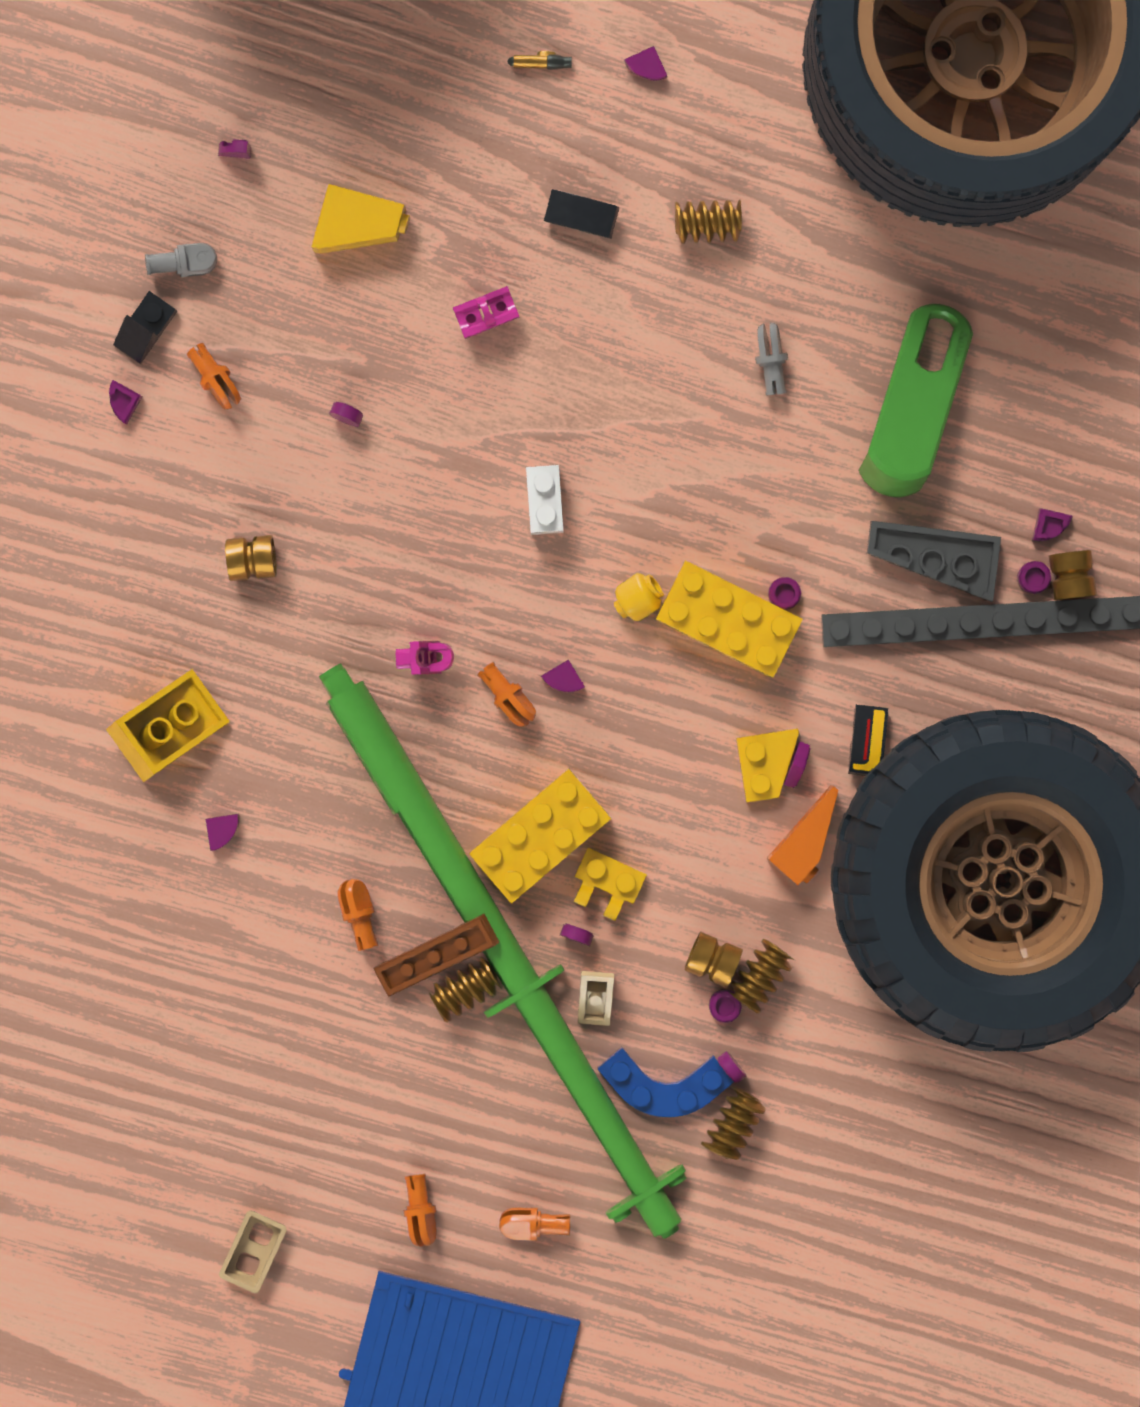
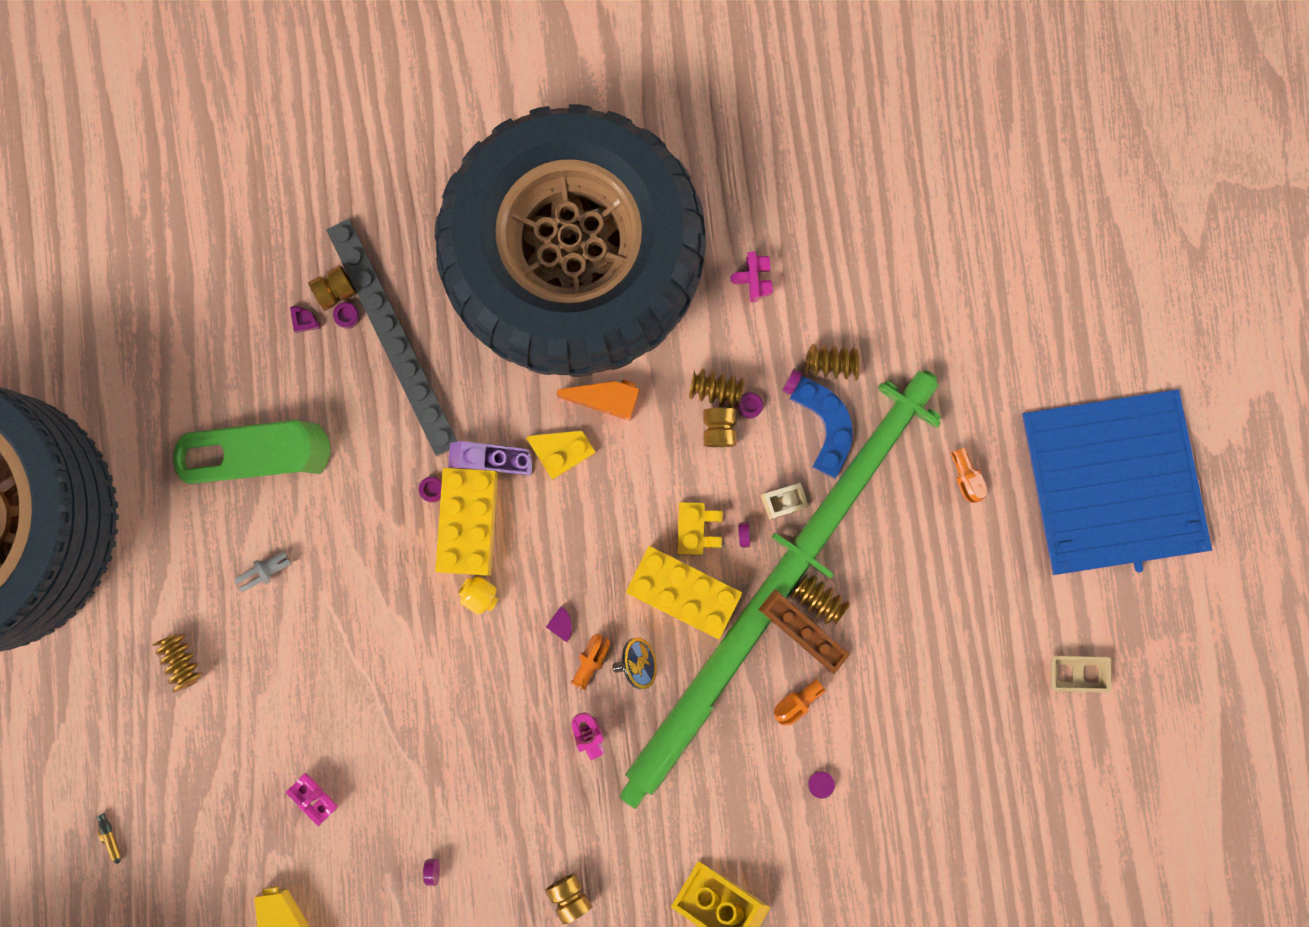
camera: 115 degrees left, 5 degrees down
magenta tile [205,814,239,851] -> none
orange arm [403,1174,437,1247] -> none
white brick [526,465,564,535] -> none
black slope [544,189,620,239] -> none
magenta tile [624,46,667,81] -> none
magenta tile [784,741,811,788] -> none
slope [848,704,888,776] -> none
dark grey wing [866,521,1001,602] -> none
none -> medium lavender slope [448,441,533,475]
none -> shield [612,637,657,690]
none -> dark pink hips [730,251,773,302]
none -> magenta tile [808,771,835,799]

